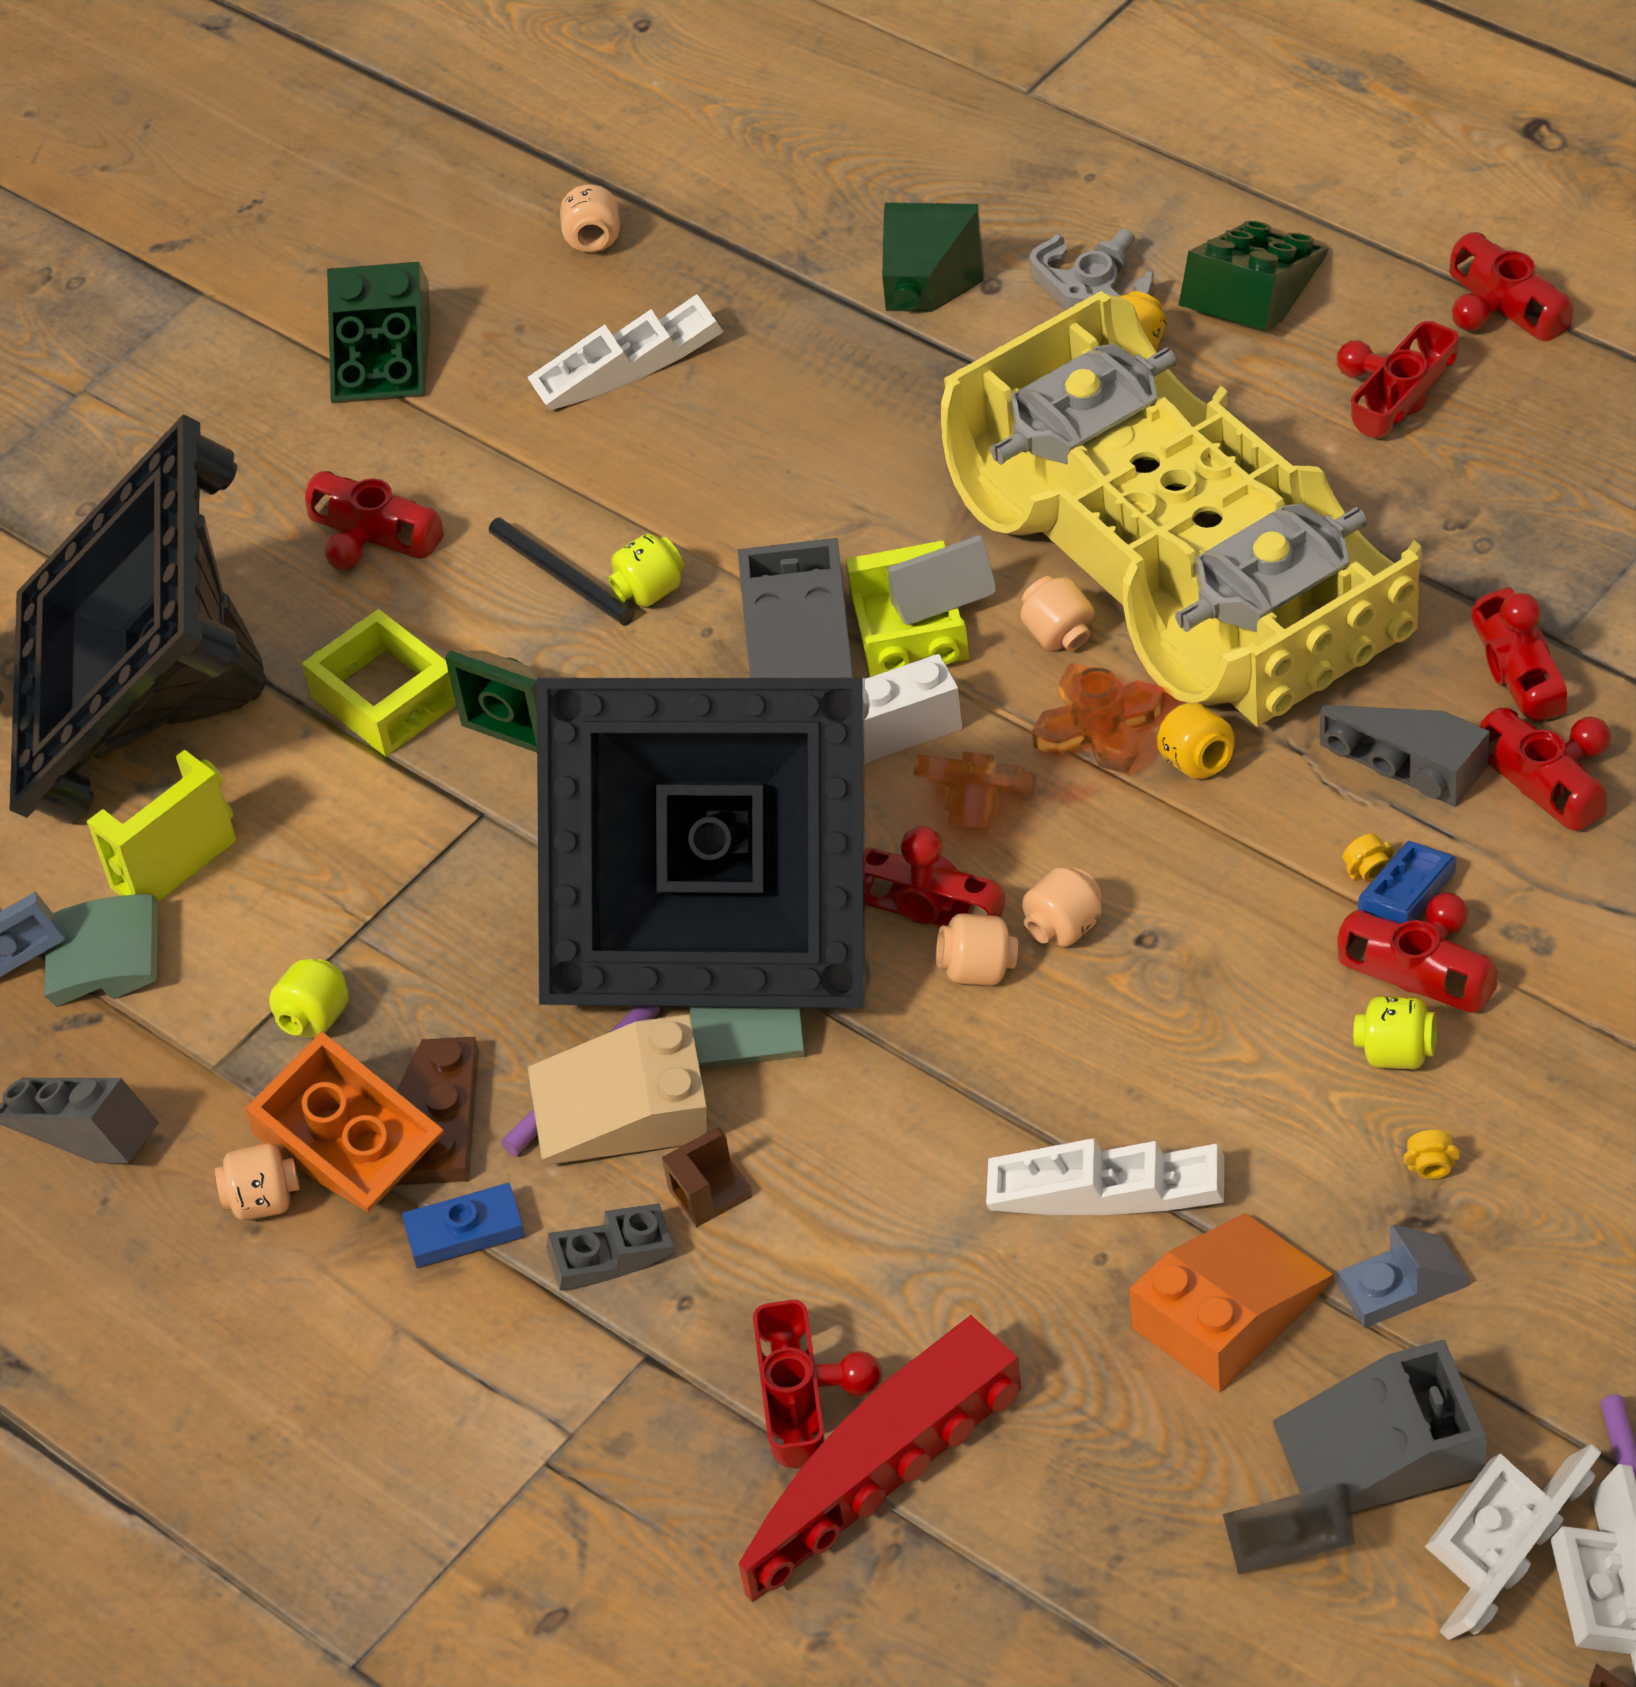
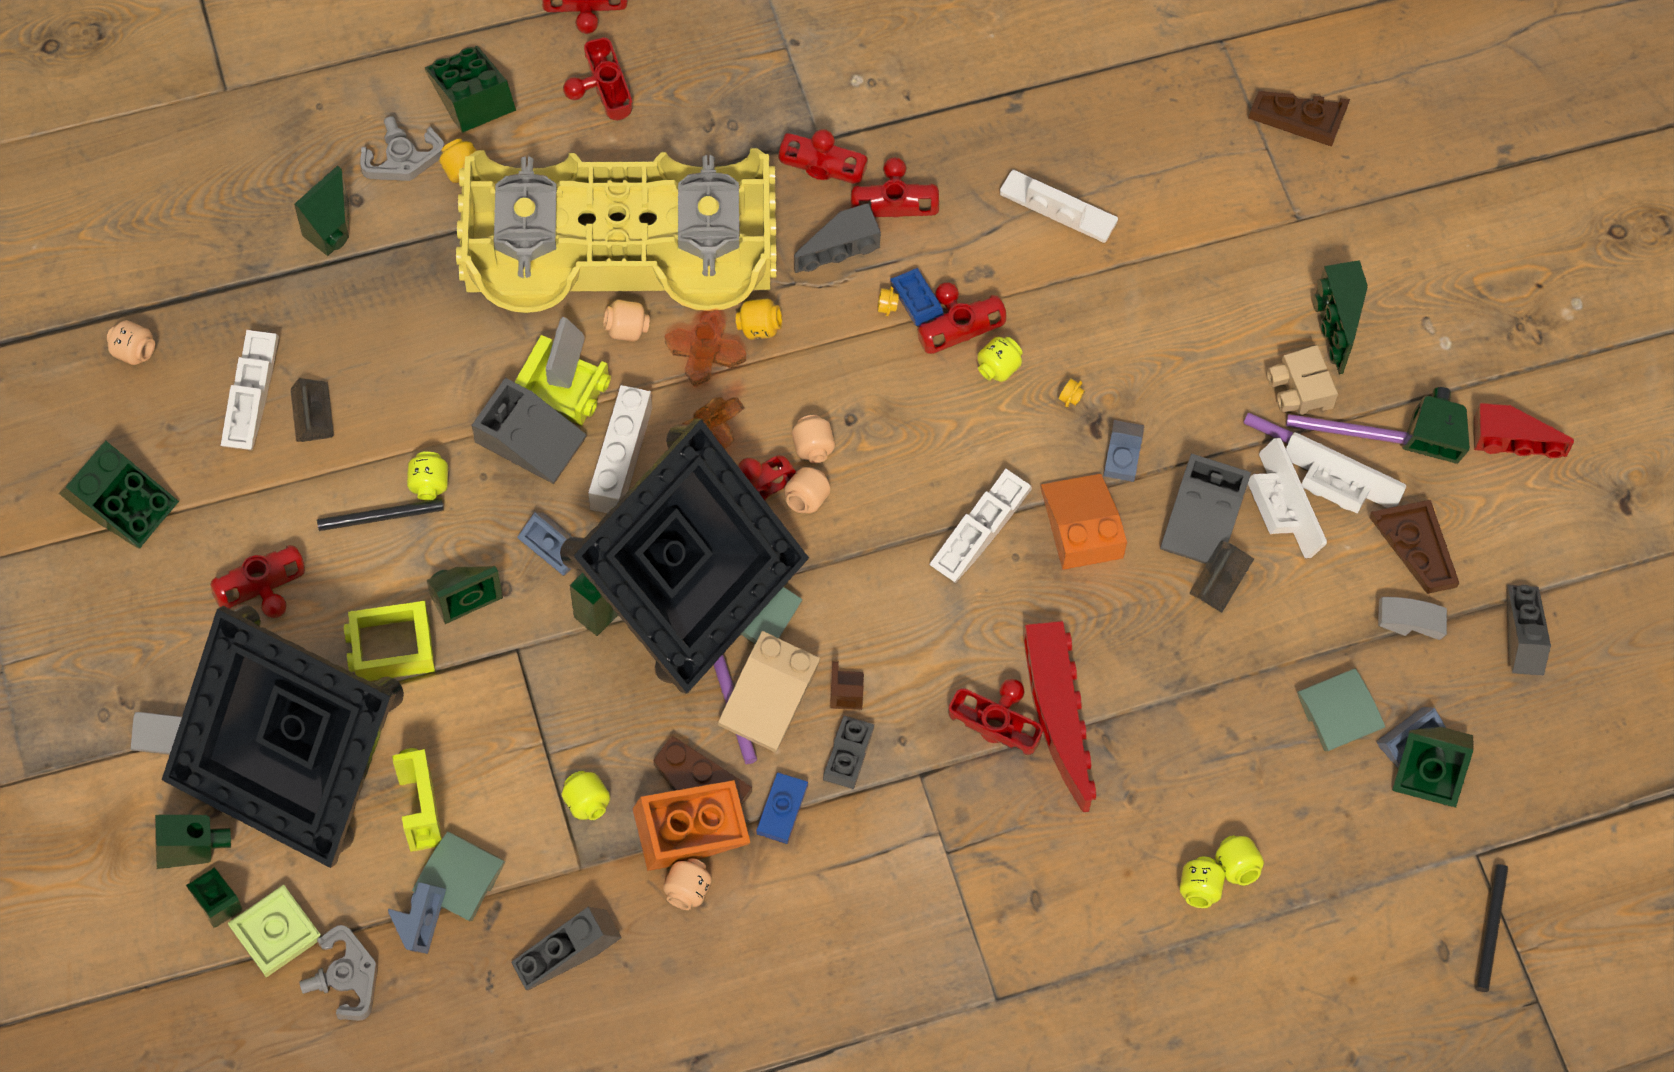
camera: 65 degrees left, 15 degrees up
none -> clear smoke slope [291,378,334,442]

